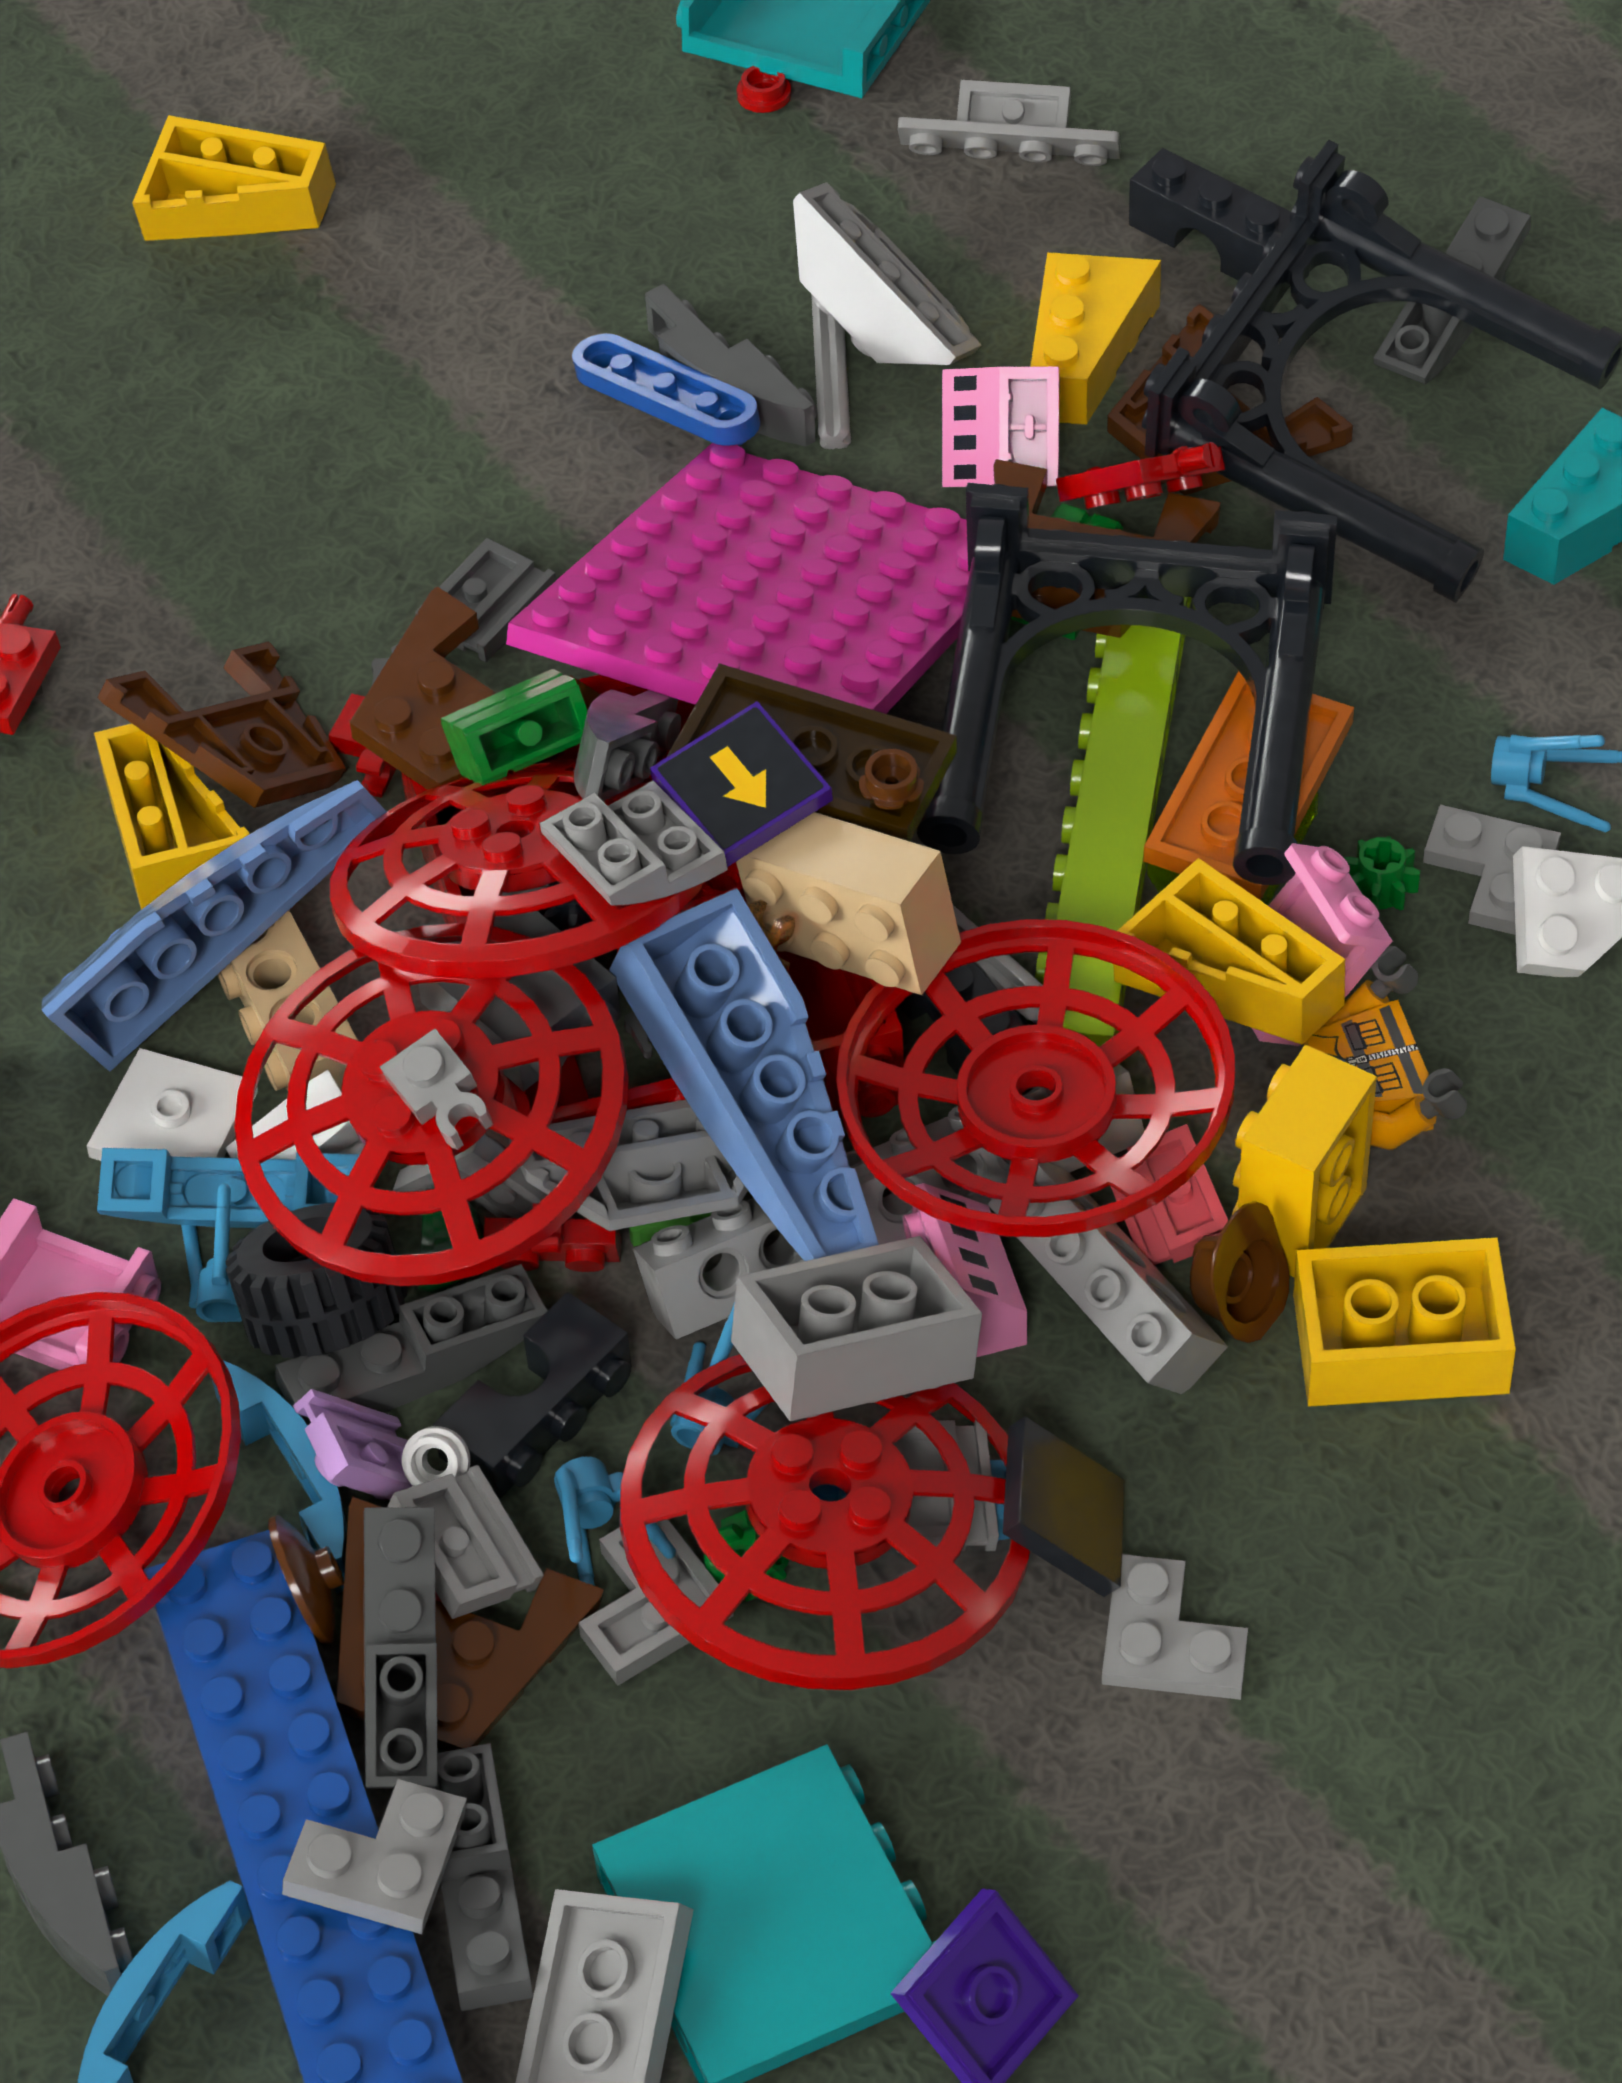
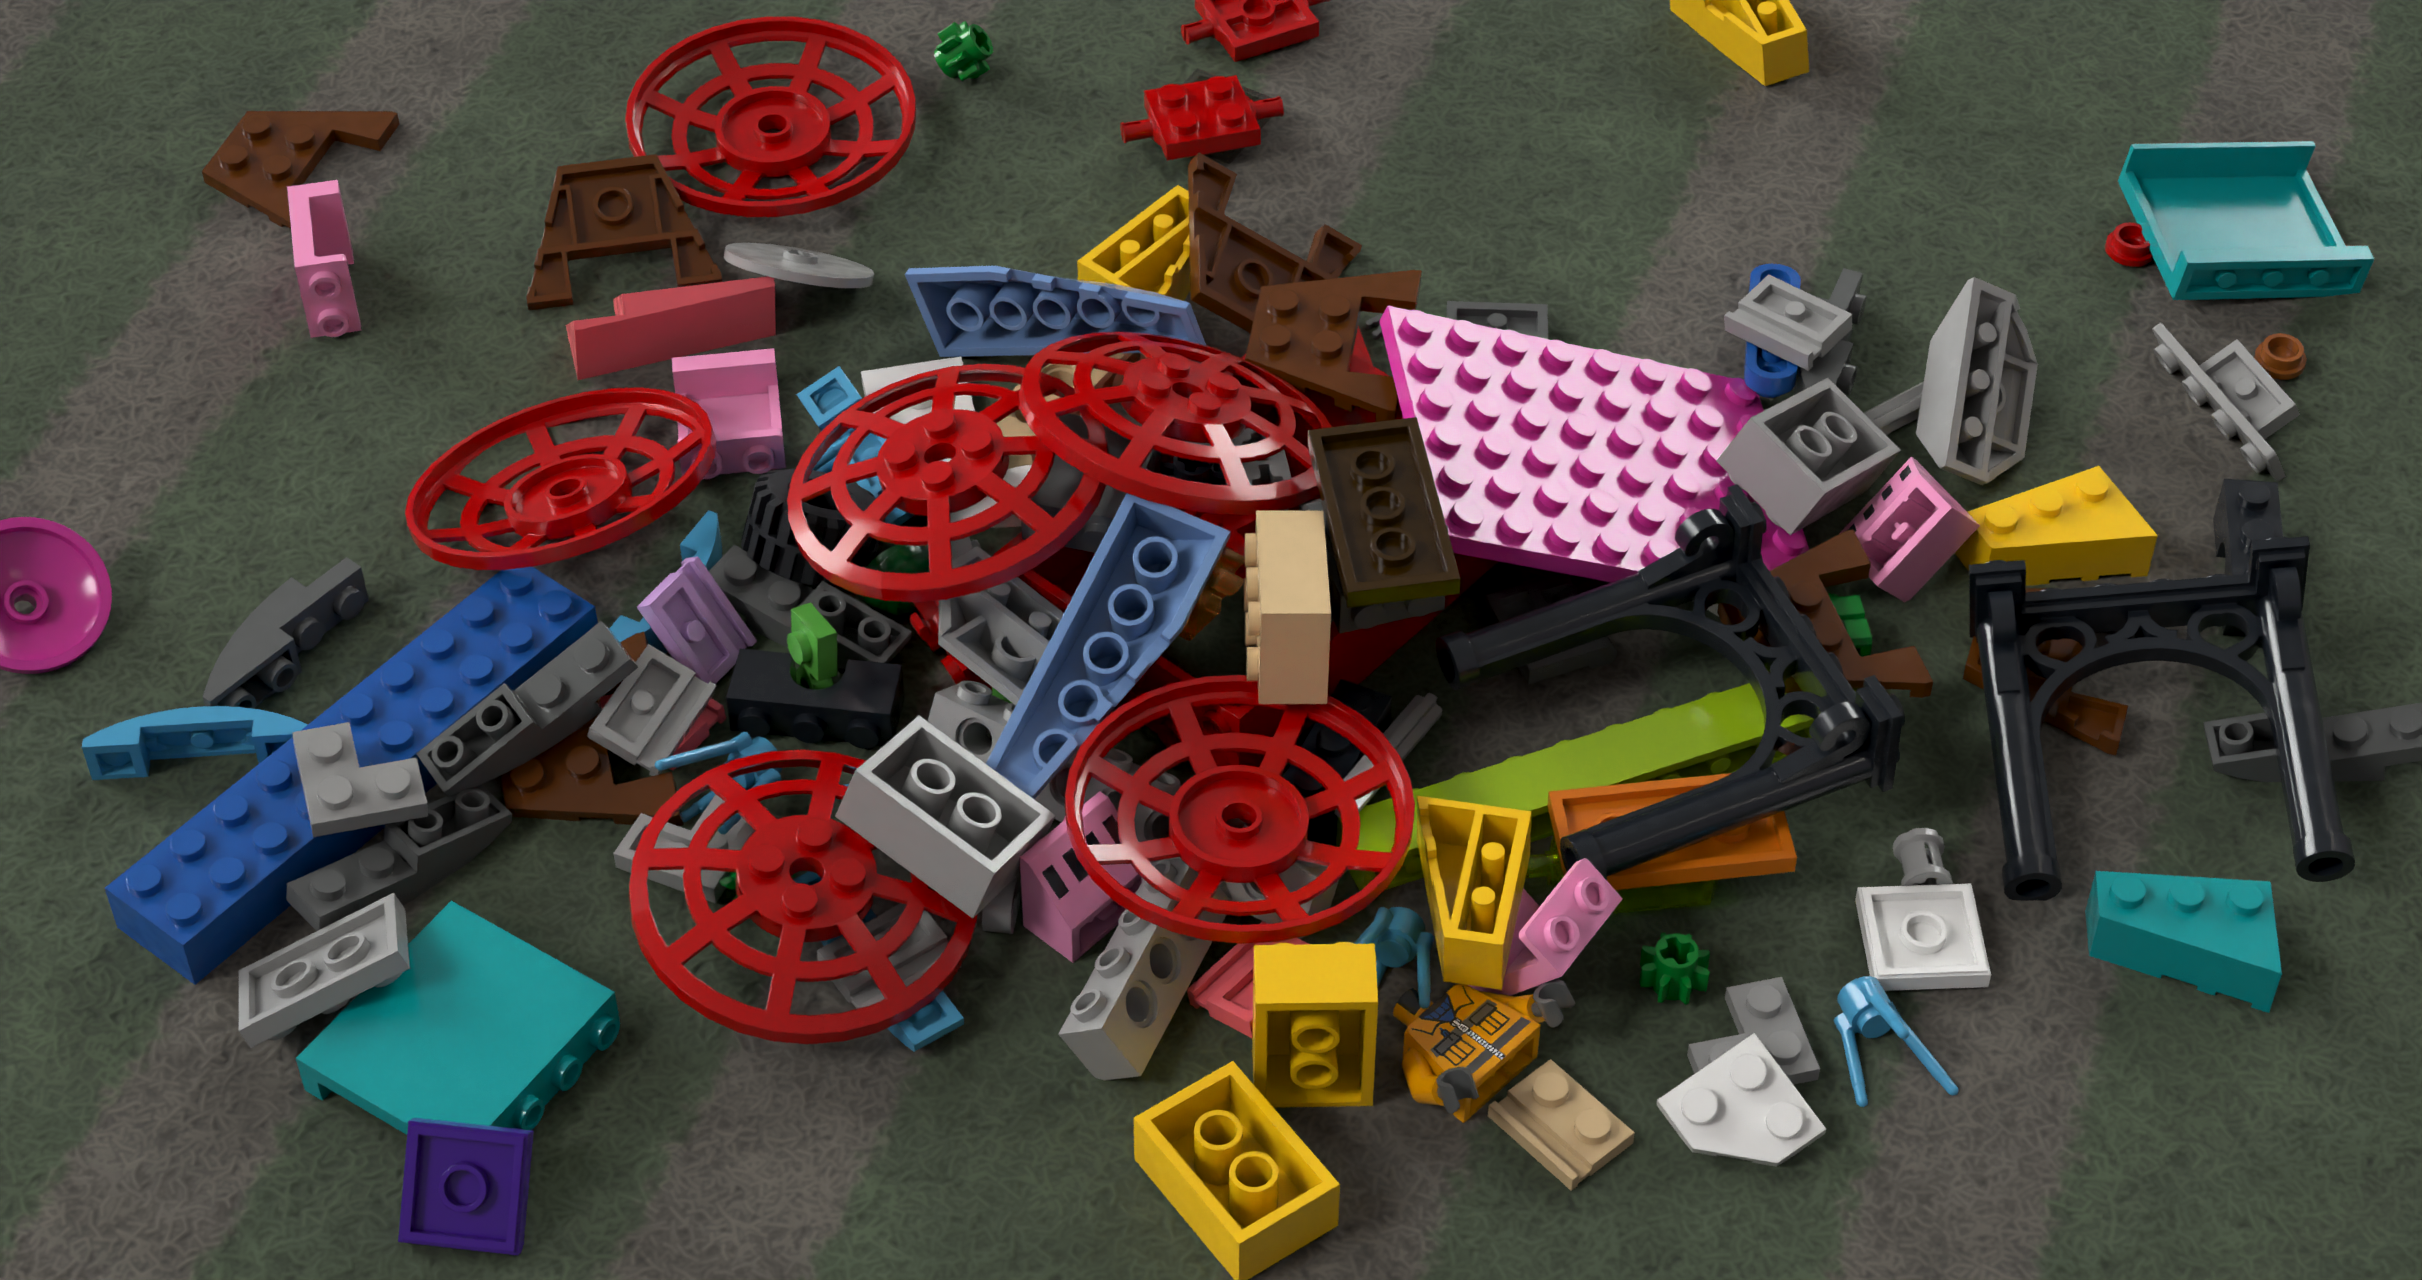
camera: 55 degrees right, 5 degrees down
reddish brown dish [268,1515,344,1646] -> none
light grey plate [380,1029,493,1150] -> none
white plate [402,1426,470,1486] -> none
green brick [440,669,588,785] -> none
light grey slope [539,781,728,905] -> none
dark grey slope [574,689,681,801] -> none
black tile [650,701,833,867] -> none
reddish brown plate [859,749,924,810] -> none
black tile [1003,1416,1125,1597] -> none
red plate [1056,442,1225,509] -> none
light grey plate [1102,1554,1248,1700] -> none
reddish brown piece [1190,1201,1290,1343] -> none
none -> bright green plate [787,602,837,690]
none -> dark azure plant [1354,907,1435,1009]
none -> tan plate [1488,1059,1635,1191]
none -> light grey brick [1716,378,1901,535]
none -> light grey plate [1724,274,1852,371]
none -> white plate [1855,883,1991,991]
none -> light grey bush [1893,828,1953,886]
none -> dark orange plate [2254,333,2307,380]

